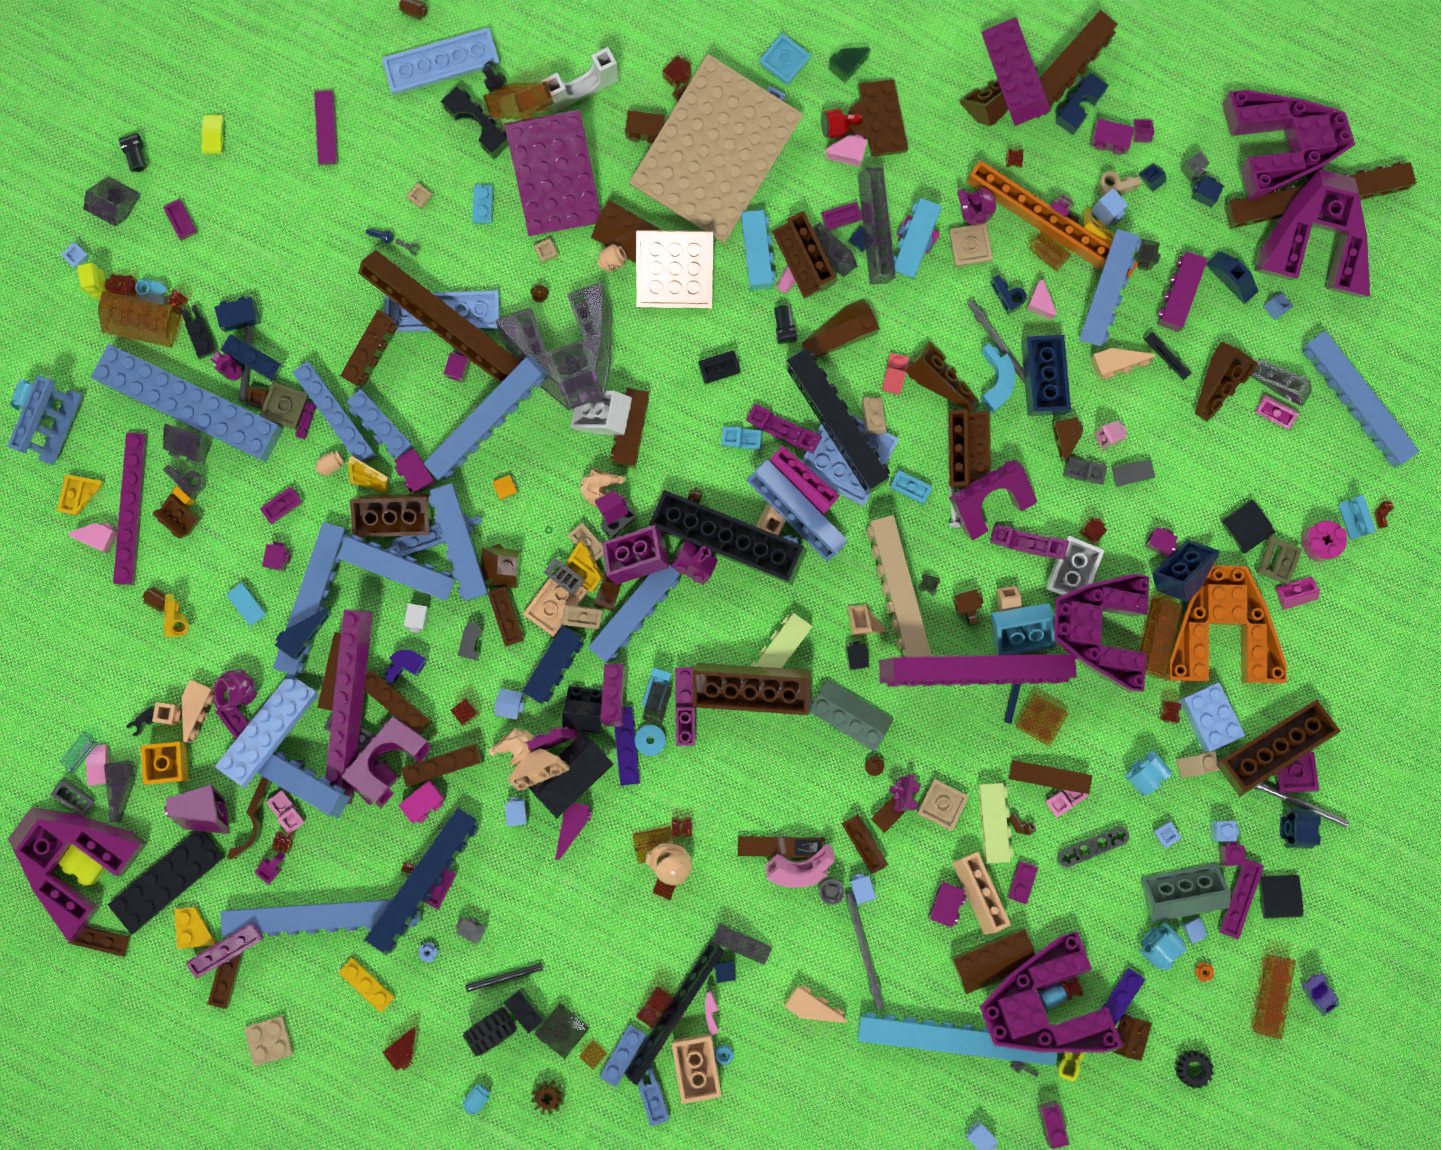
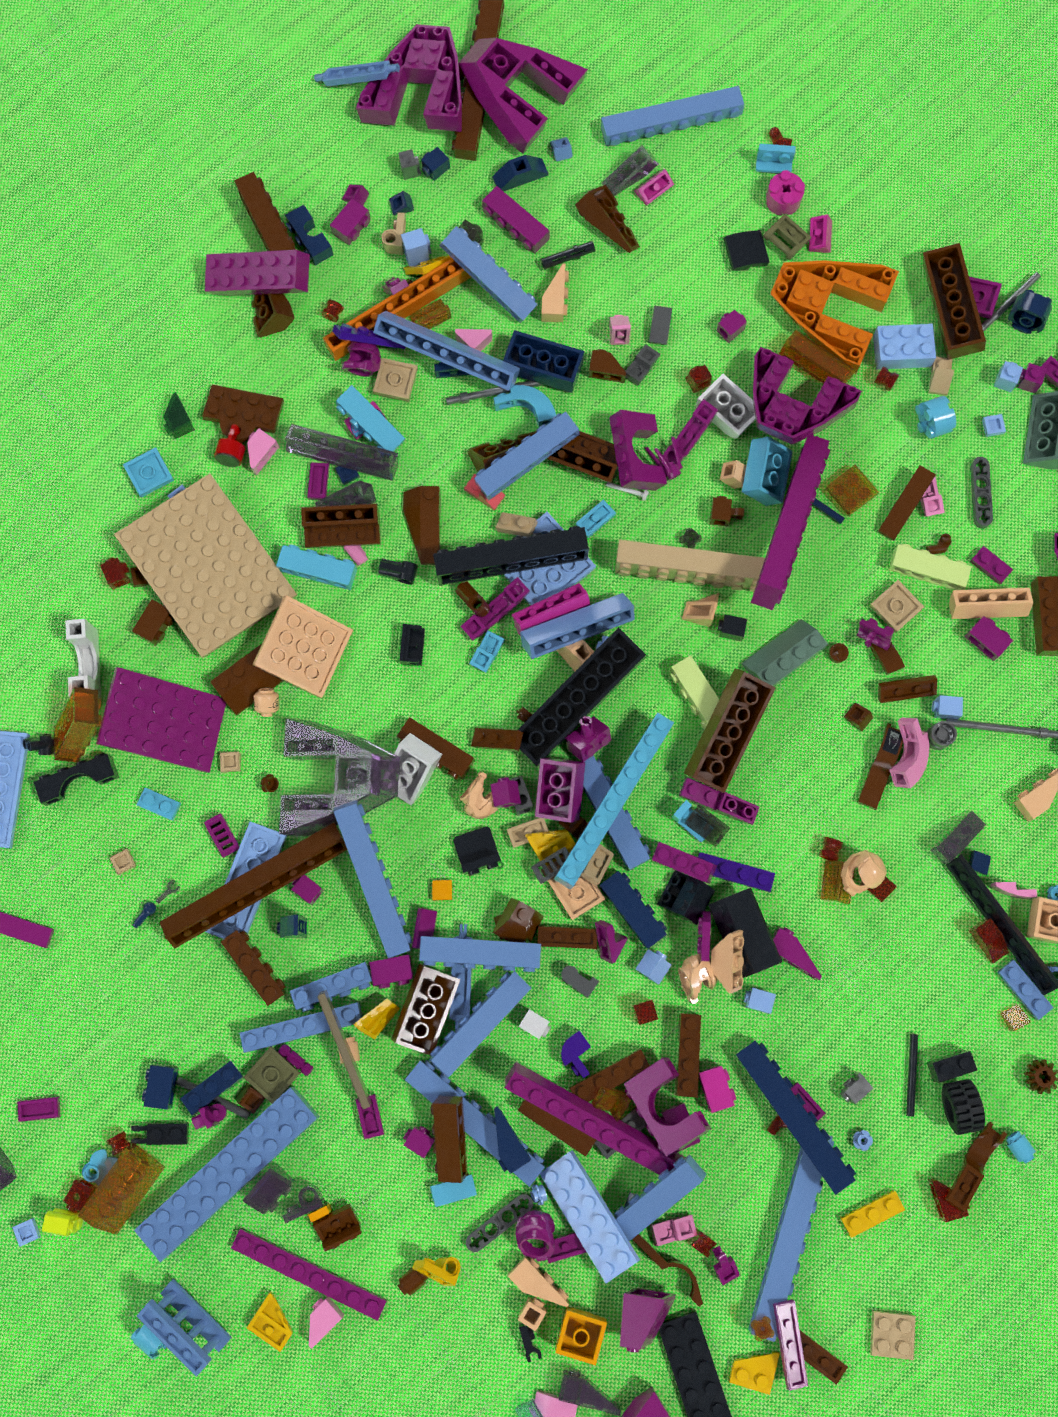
camera: 65 degrees left, 5 degrees down
clear smoke slope [535,1002,590,1059] -> none
medium azure piece [635,725,666,756] -> none
dark blue slope [1152,539,1220,602] -> none
none -> magenta slope [204,813,240,858]
none -> slope [277,915,307,939]
none -> medium blue plate [314,60,400,86]
none -> dark tan tile [318,990,371,1109]
none -> dark purple plate [332,324,406,349]
none -> medium blue brick [373,311,520,391]
none -> magenta tile [412,908,437,949]
none -> reddish brown brick [431,1095,468,1183]
none -> black bracket [453,827,502,877]
none -> reddish brown piece [455,581,490,617]
none -> dark grey beam [466,1193,533,1252]
none -> reddish brown plate [471,728,523,751]
none -> medium blue brick [474,412,579,501]
none -> light blue plate [530,1184,547,1205]
none -> medium azure brick [554,713,674,890]
none -> clear orange slope [591,1087,631,1121]
none -> magenta slope [595,920,628,964]
none -> magenta plant [645,437,683,481]
none -> clear orange plate [751,1316,775,1341]
none -> reddish brown slope [844,702,873,731]
none -> reddish brown piece [944,1121,1007,1212]

